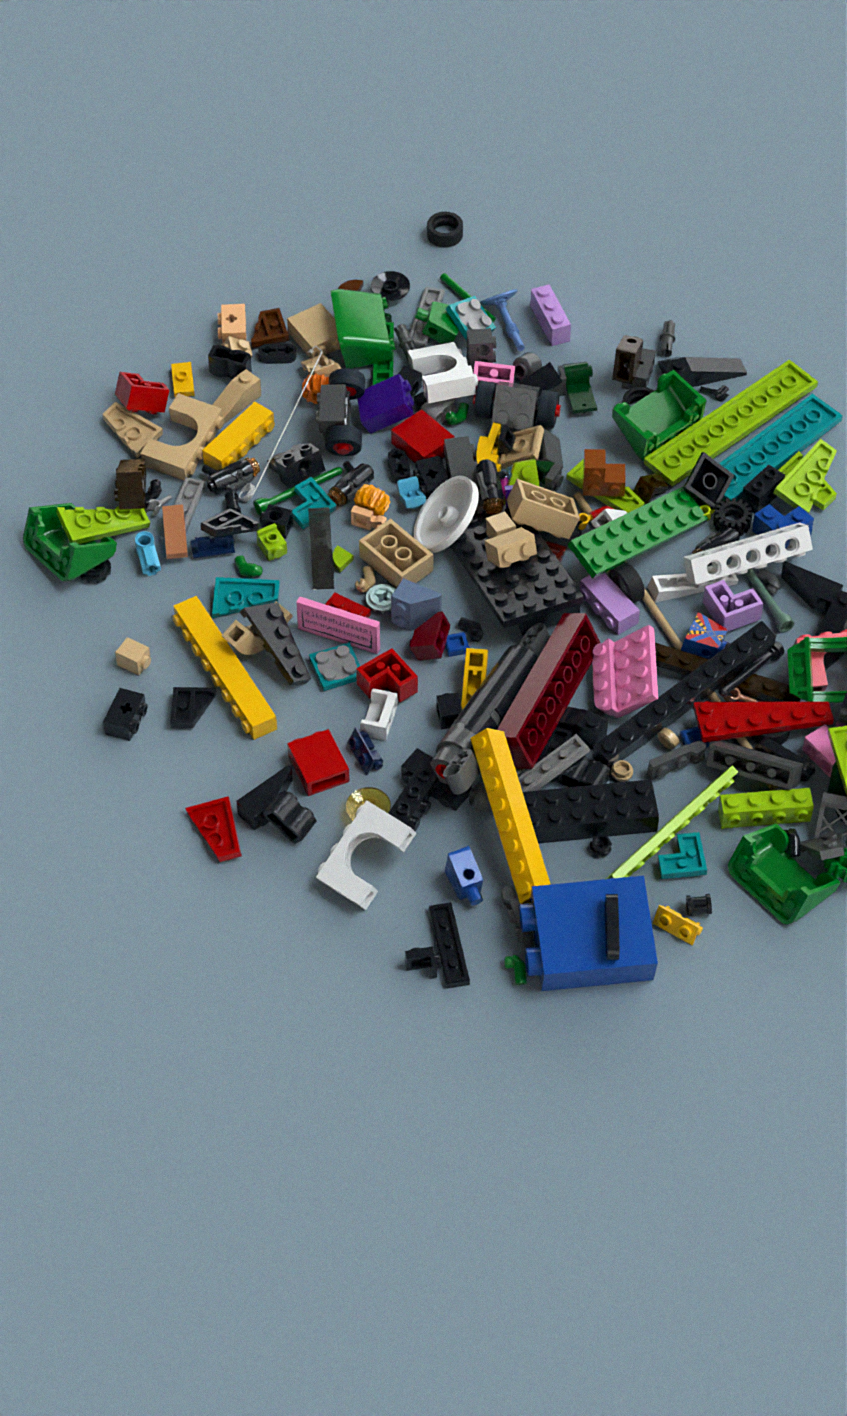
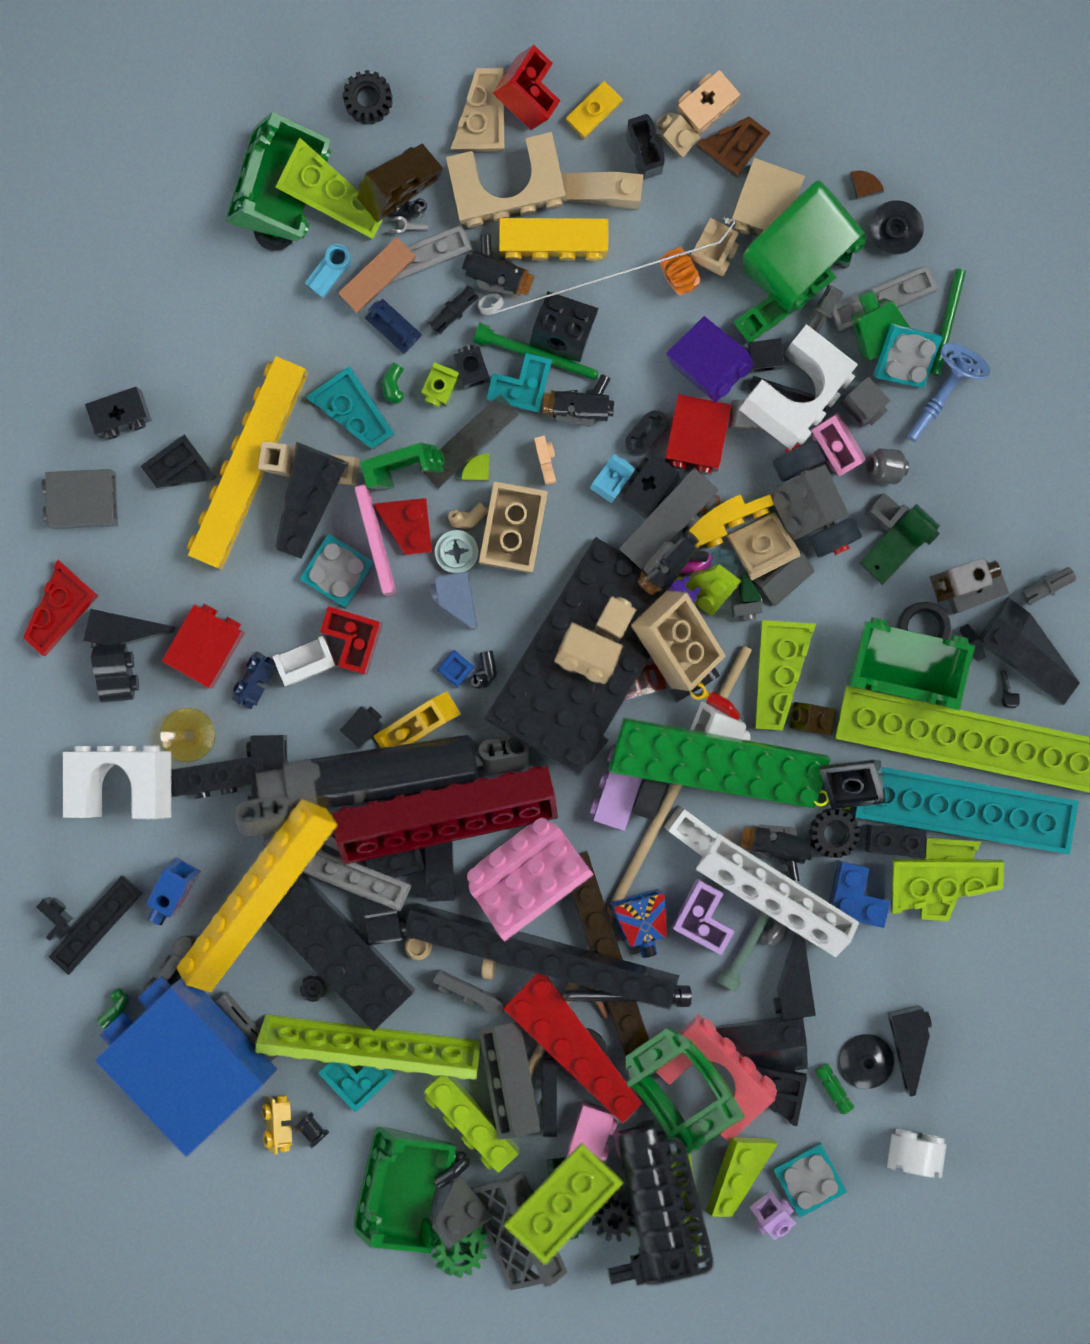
camera: 50 degrees right, 35 degrees up
tan brick [115,637,151,675] -> none
black wing [201,509,260,537] -> none
black beam [258,344,297,364] -> none
brick [316,368,365,456] -> none
light orange gear [354,484,391,516] -> none
dark red slope [409,611,451,660] -> none
white dish [414,476,479,553] -> none
black tyre [427,212,463,247] -> none
green arm [445,402,469,426] -> none
black slope [498,424,516,455] -> none
black panel [517,362,562,397] -> none
lavender brick [530,284,571,346] -> none
dark orange brick [583,449,626,497] -> none
black beam [605,894,620,960] -> none
blue tile [680,727,709,748] -> none
none -> dark grey brick [41,469,118,529]
none -> black tyre [343,70,393,124]
none -> green panel [360,442,445,491]

